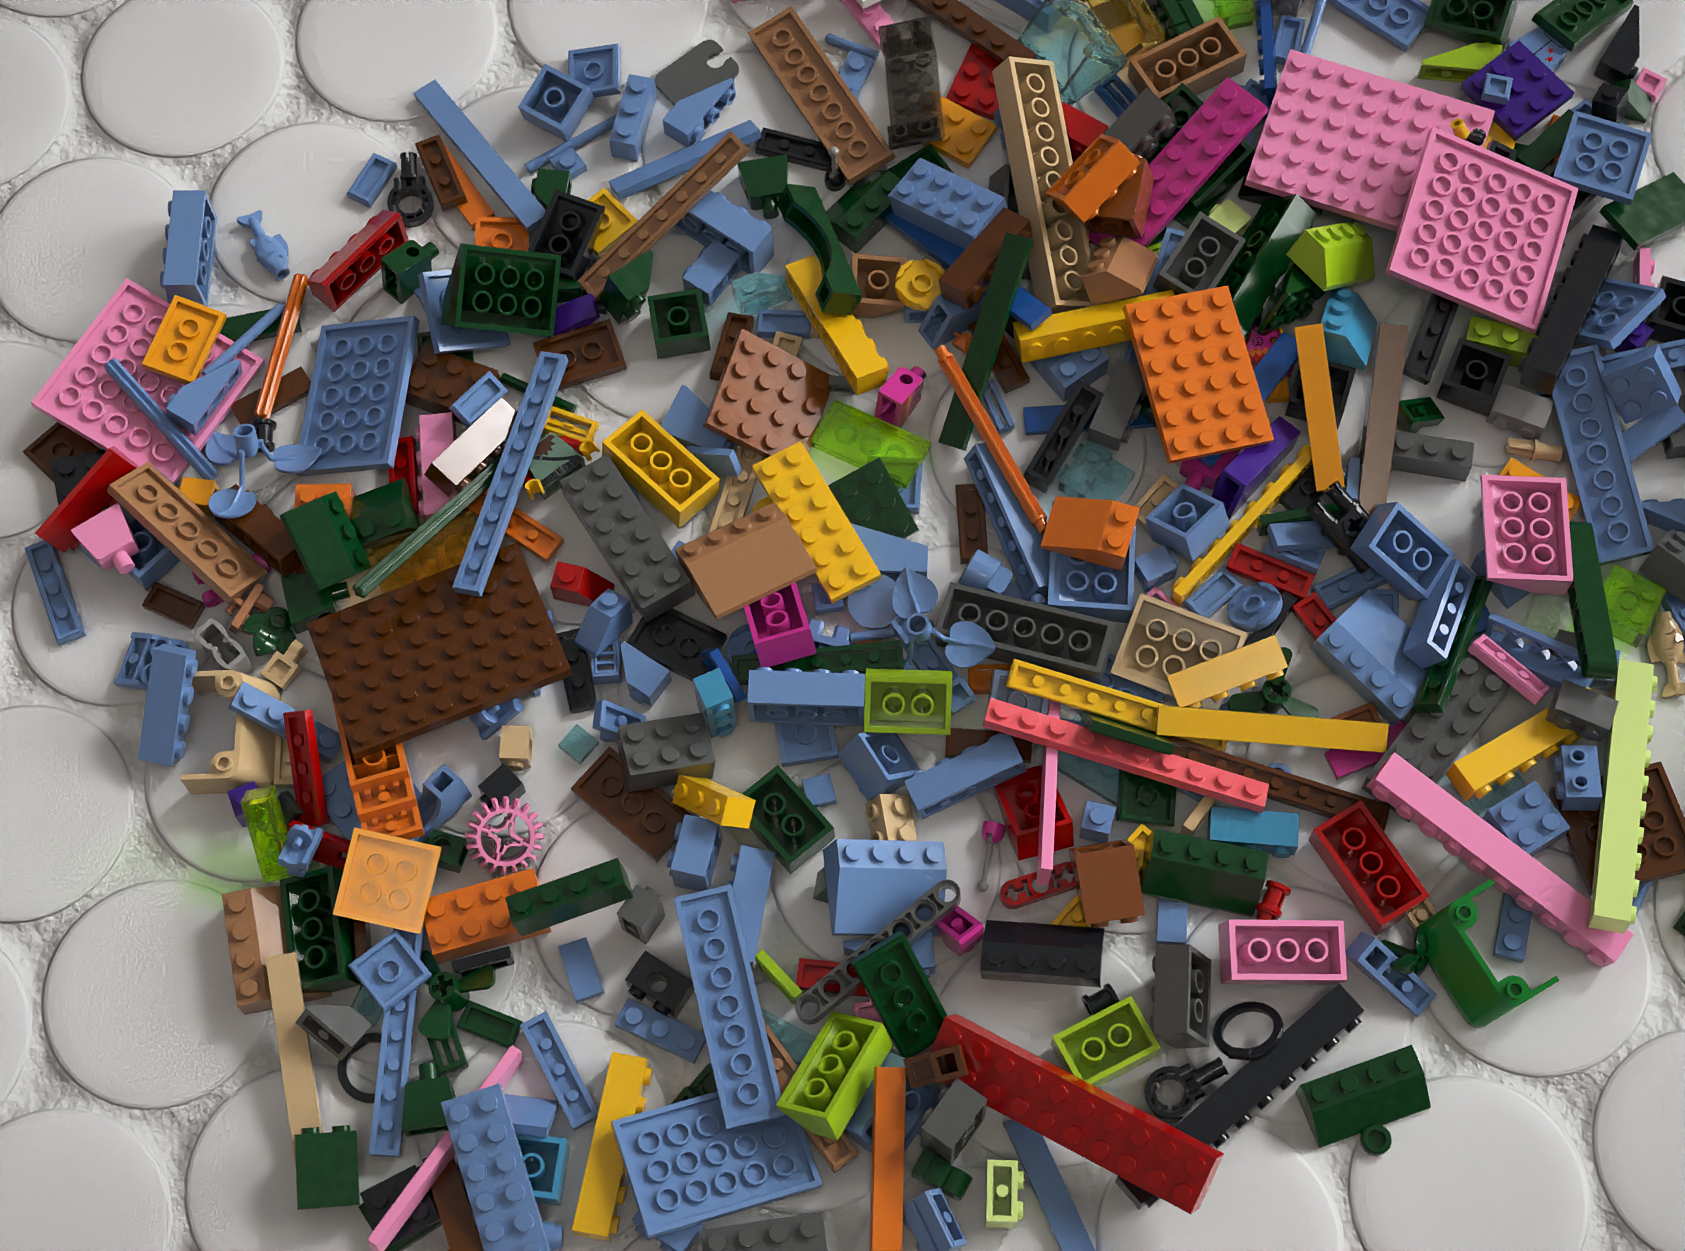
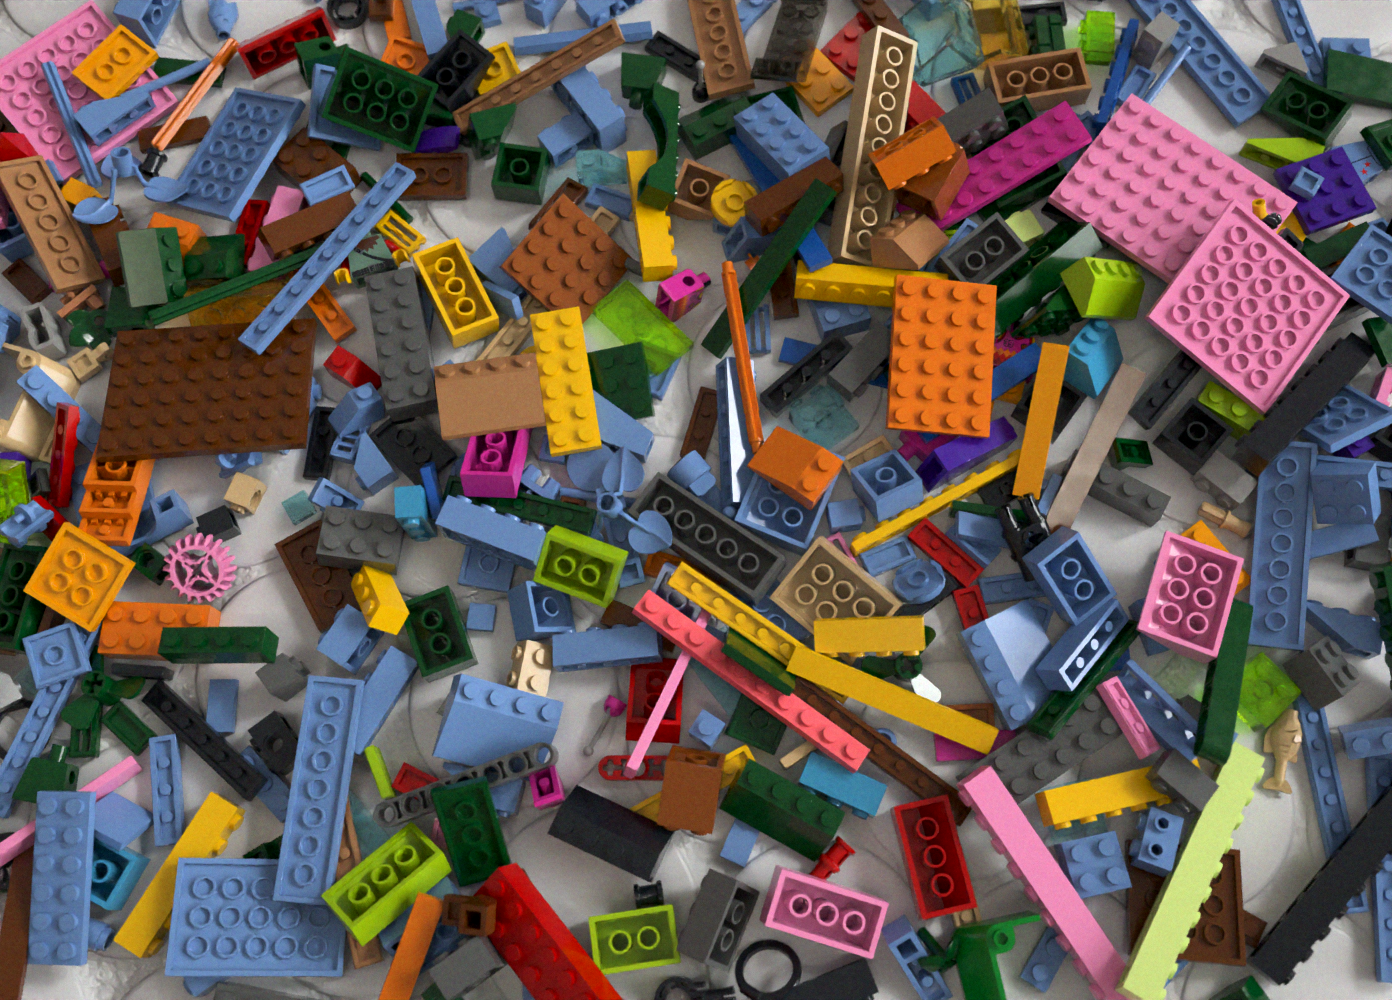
camera: 20 degrees right, 5 degrees up
none -> black tile [141,680,269,802]

